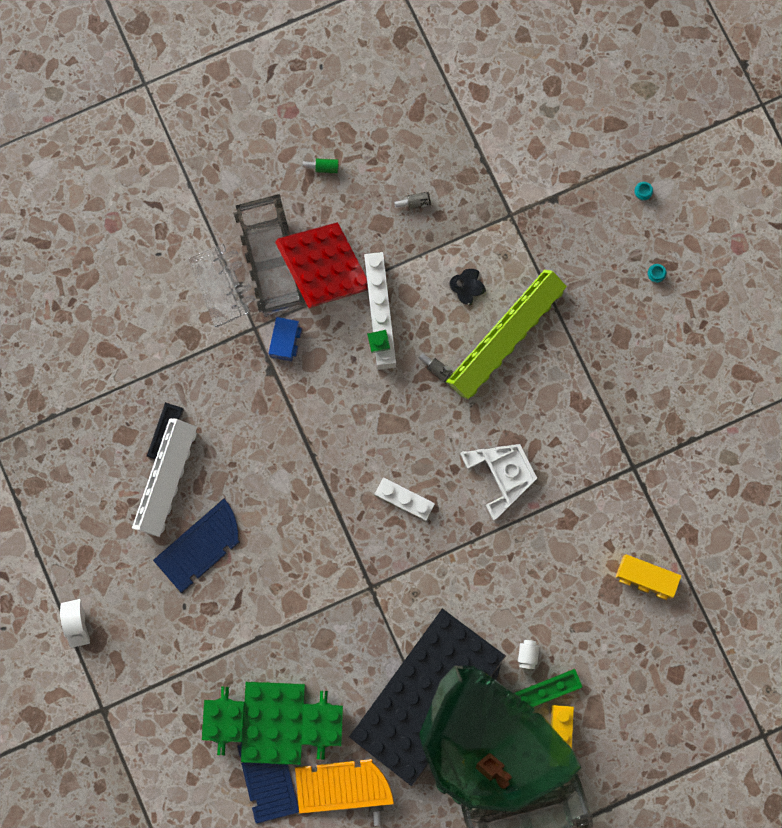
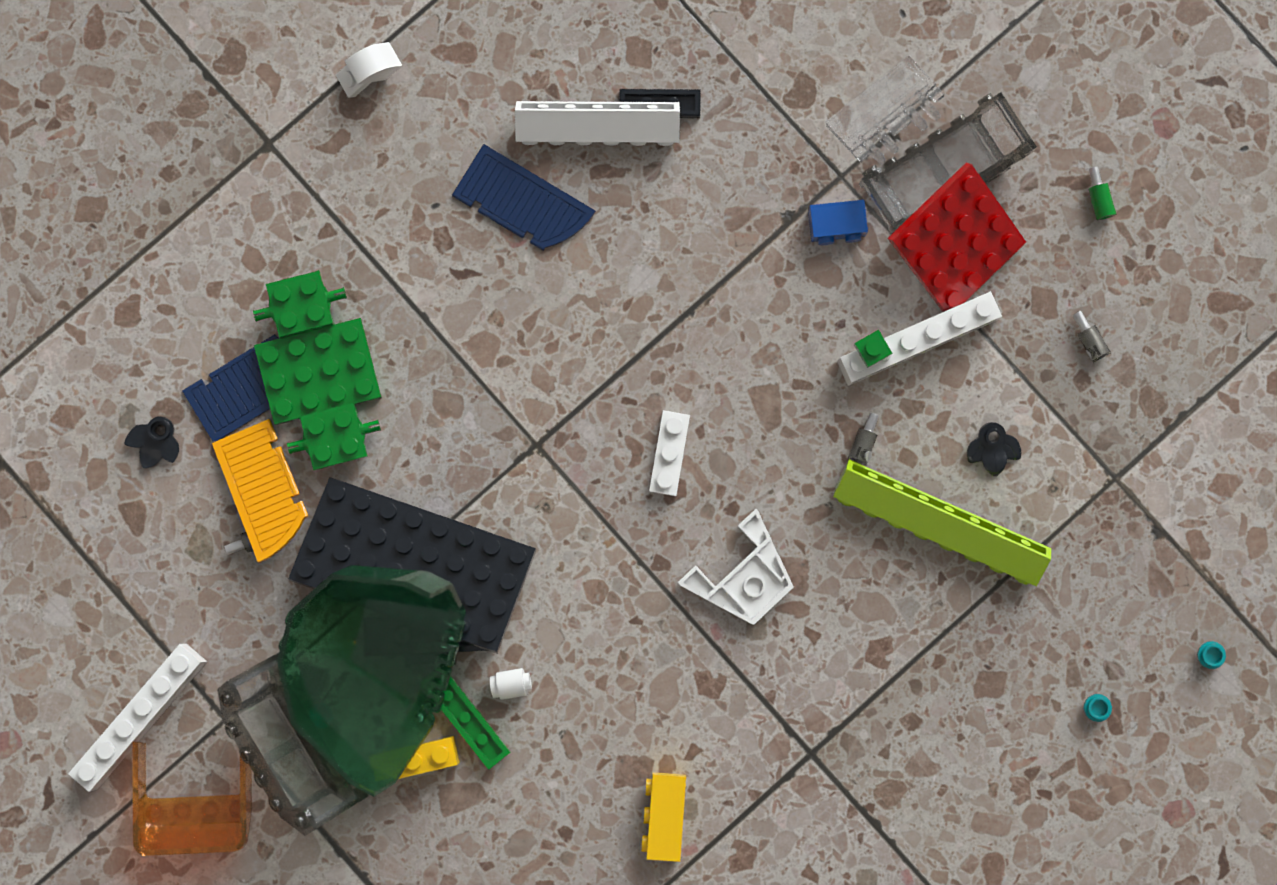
camera: 65 degrees right, 5 degrees up
copper plate [476,753,512,789] -> none

